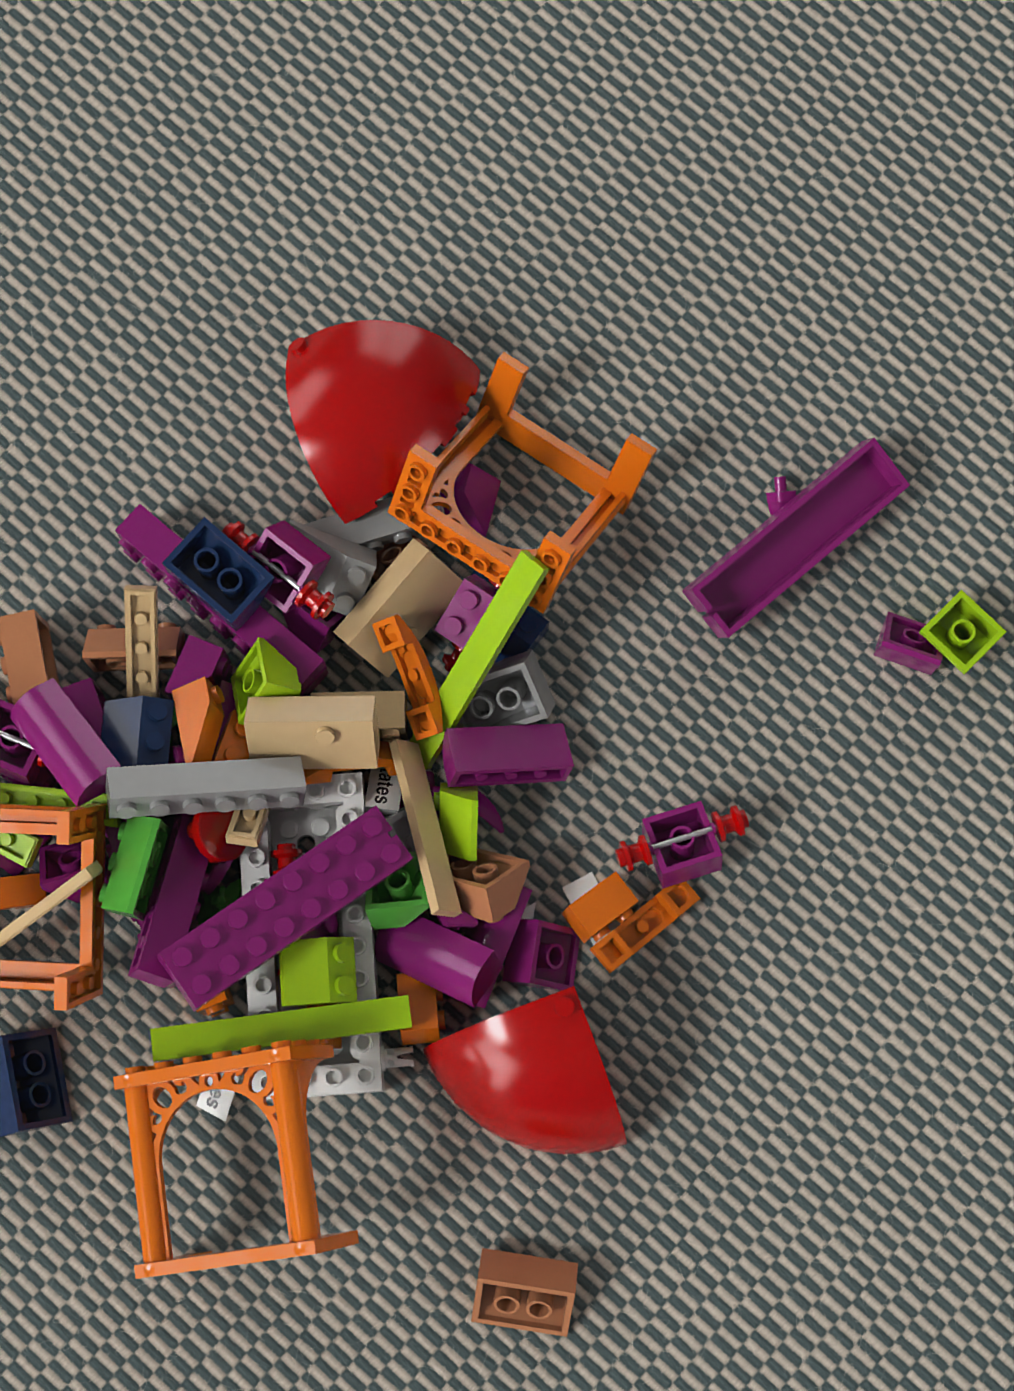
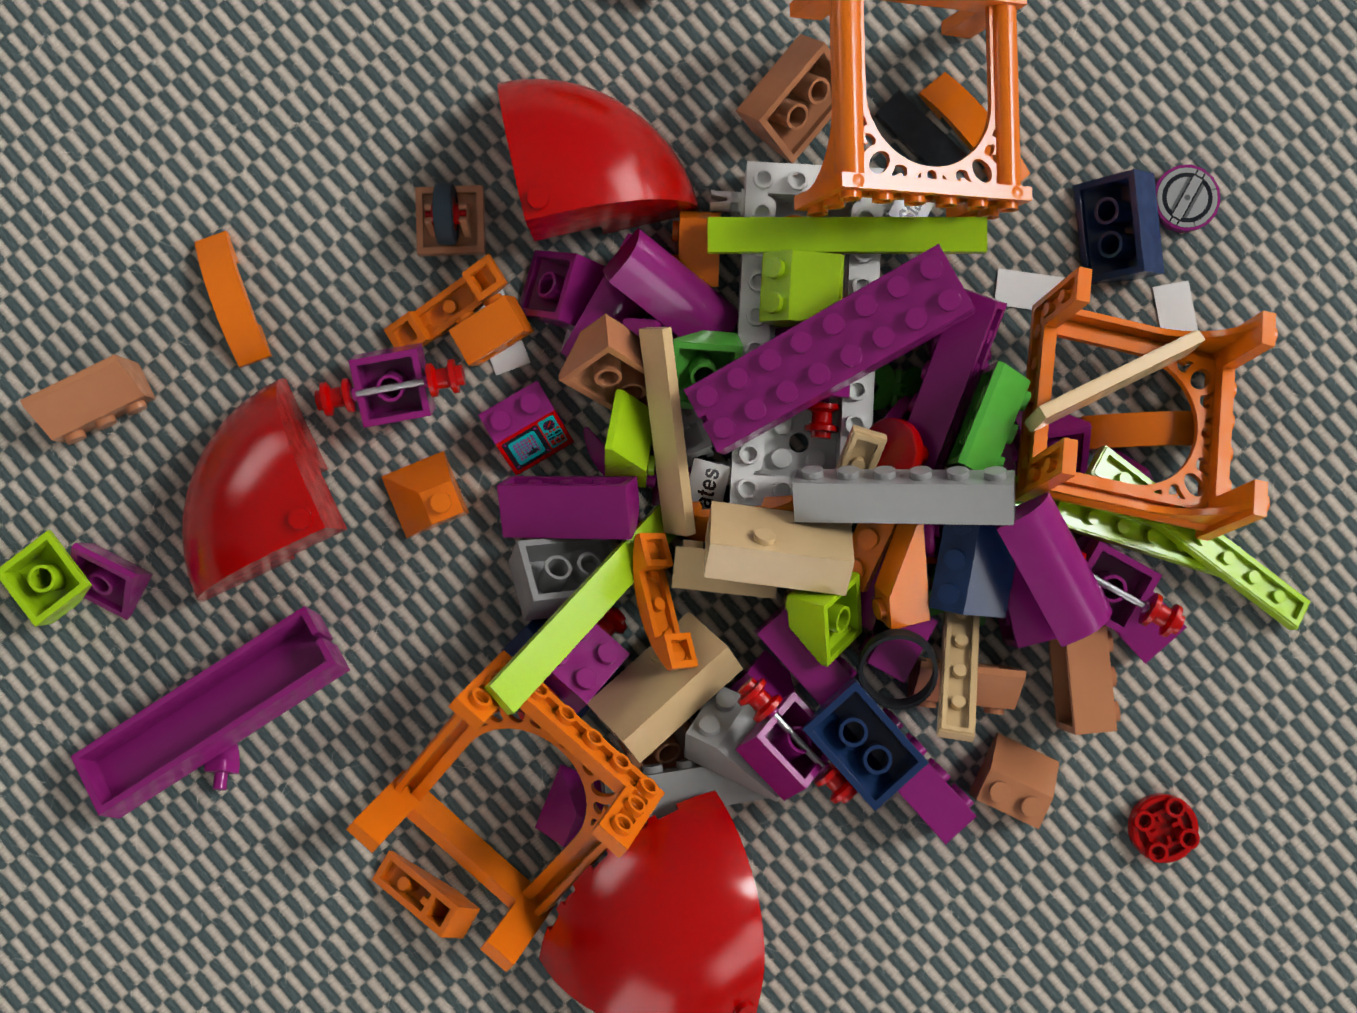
camera: 170 degrees left, 10 degrees up
none -> nougat slope [20,354,156,445]
none -> red brick [182,378,347,602]
none -> orange slope [195,231,272,368]
none -> orange slope [372,850,480,939]
none -> orange slope [381,451,469,539]
none -> nougat plate [415,183,486,257]
none -> slope [478,381,574,476]
none -> nougat slope [736,34,832,164]
none -> black tyre [859,629,938,710]
none -> black tile [874,90,967,175]
none -> orange slope [918,72,1030,182]
none -> nougat slope [969,732,1059,829]
none -> white sticker [994,268,1065,310]

